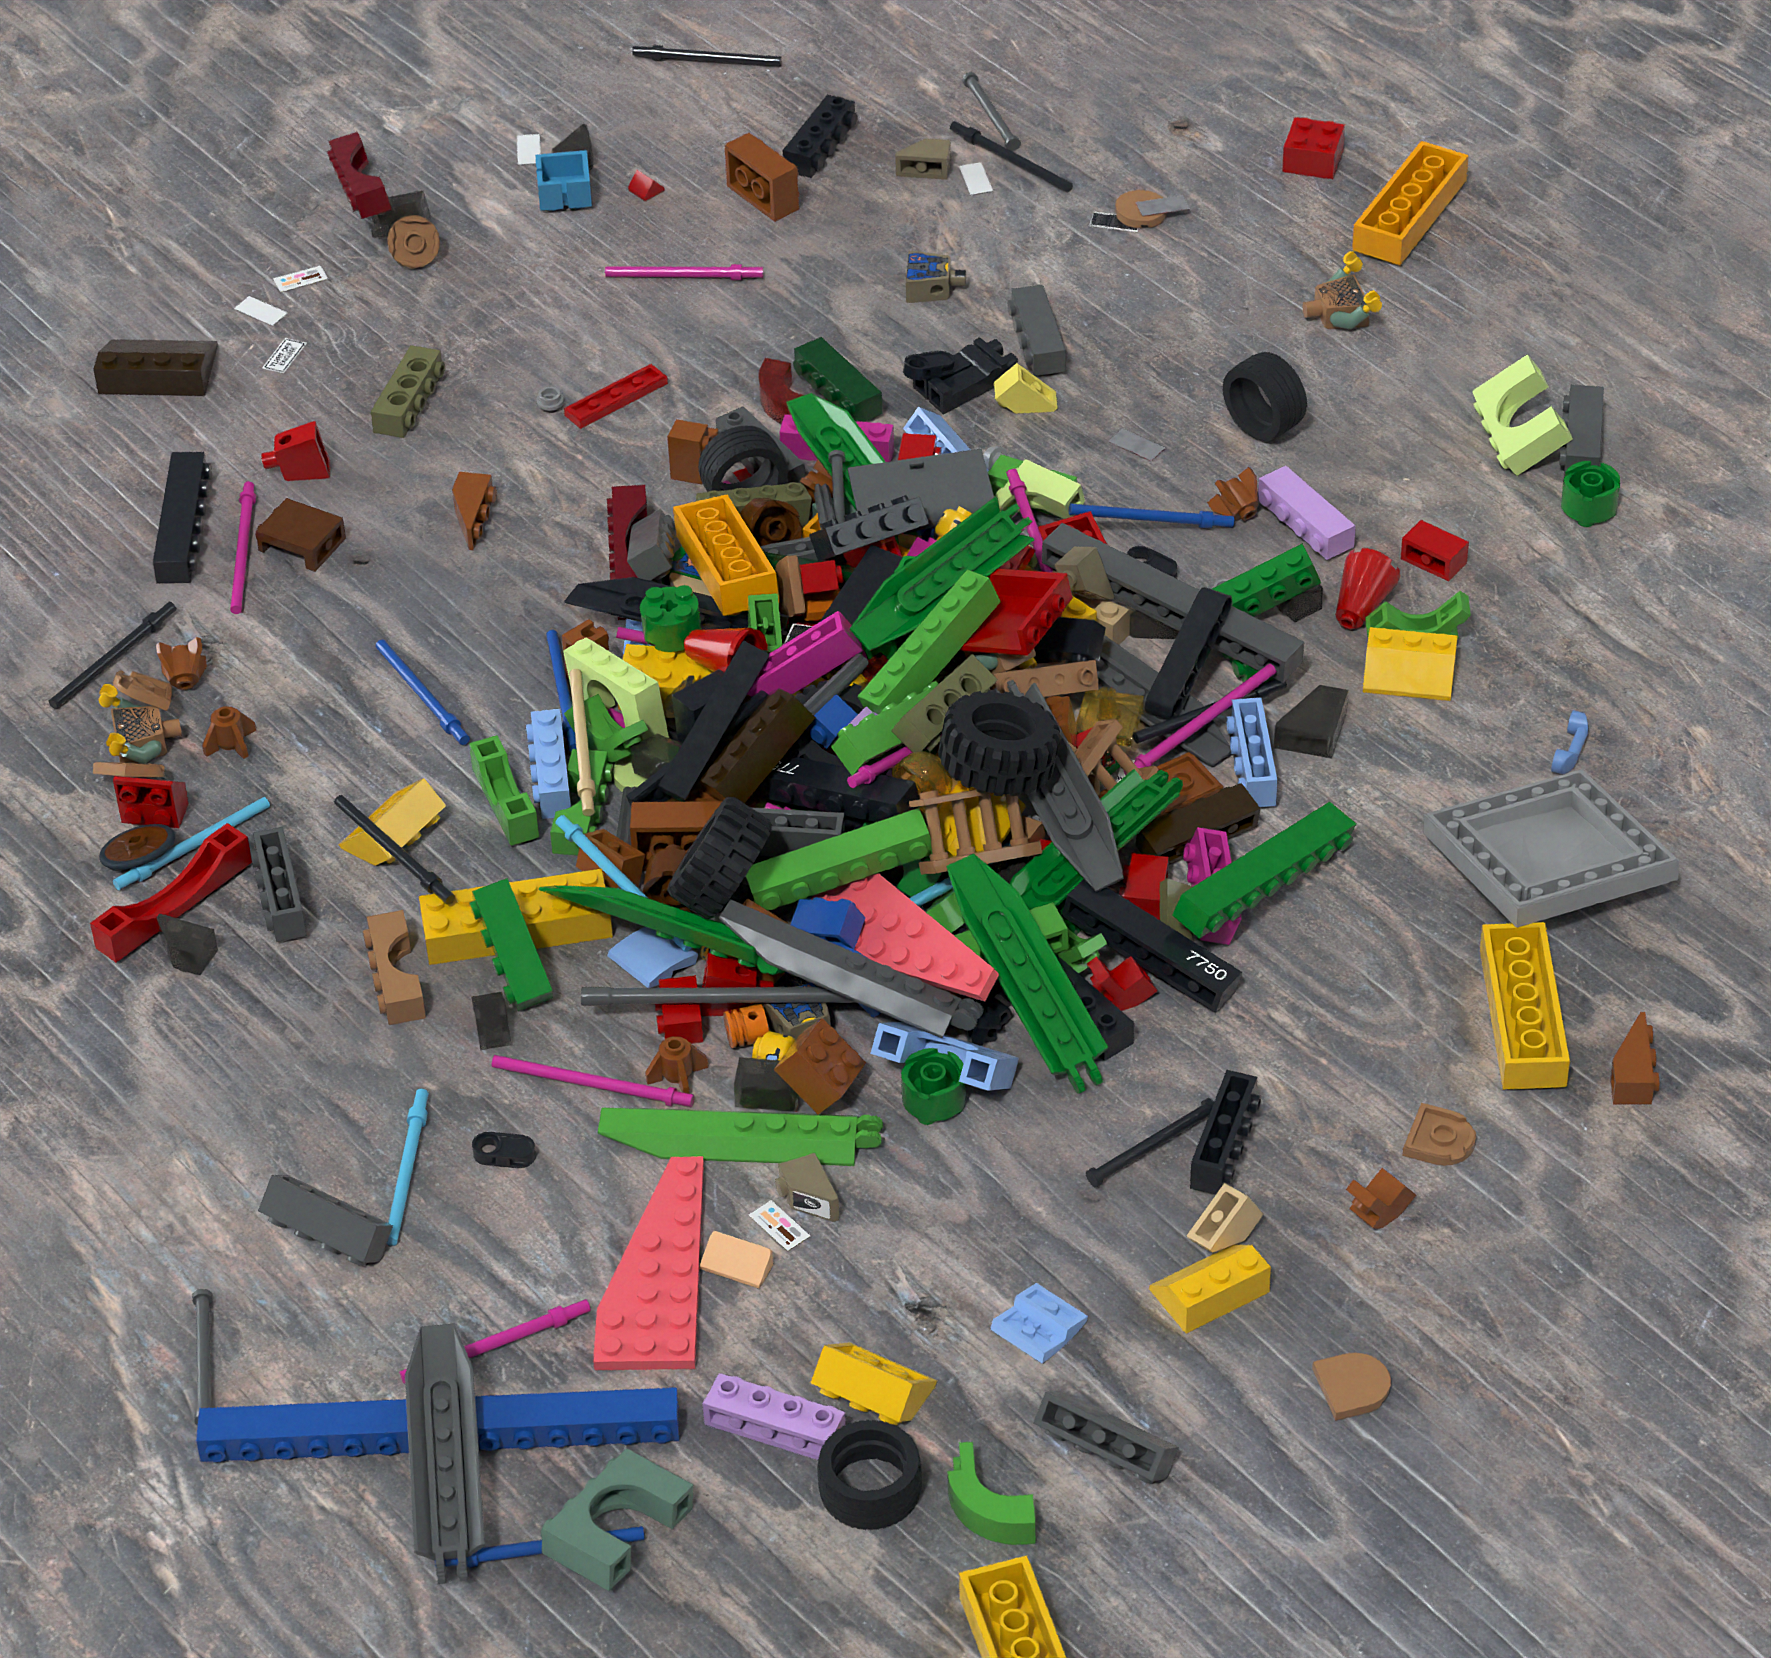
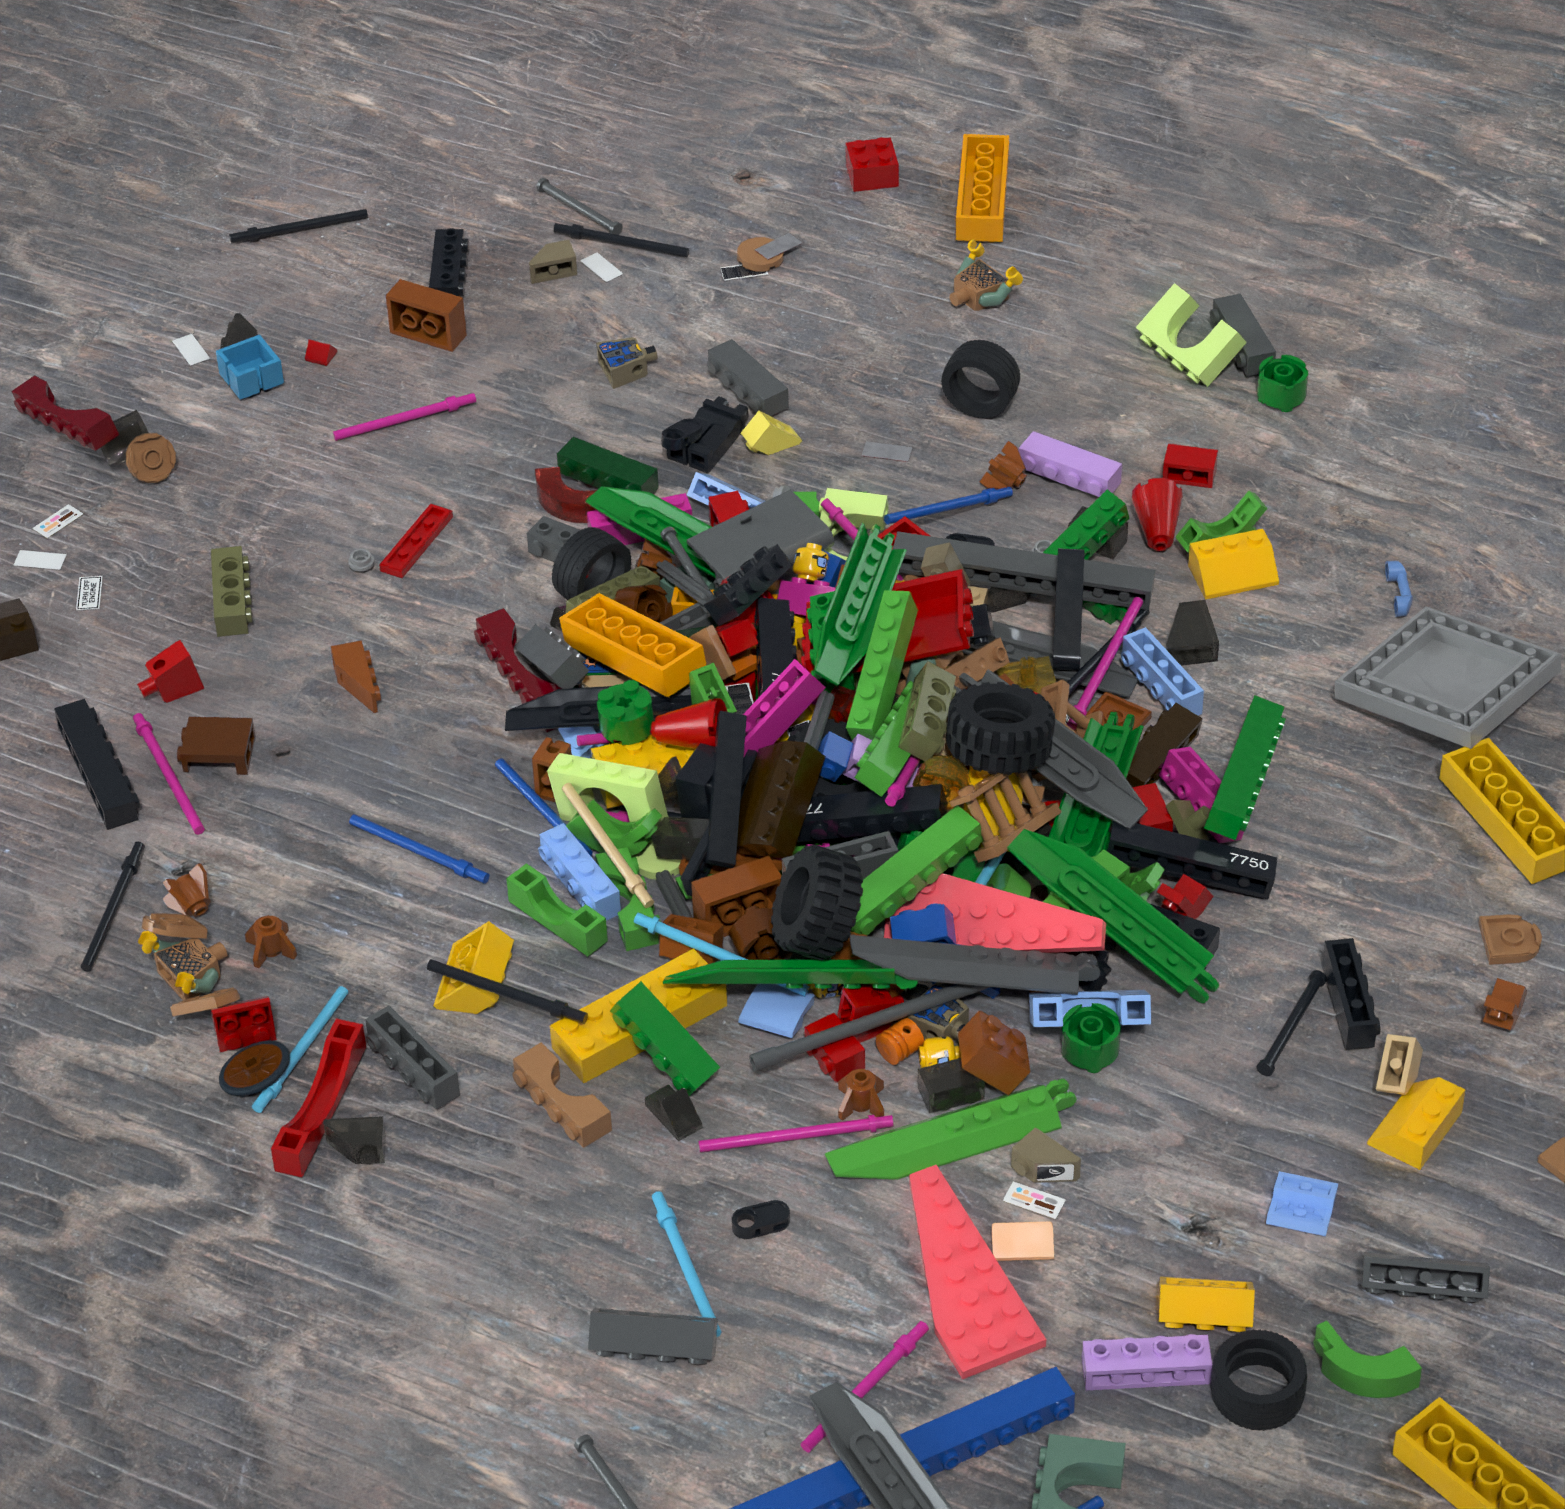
camera: 25 degrees left, 0 degrees up
dark orange brick [667,419,719,485] -> none

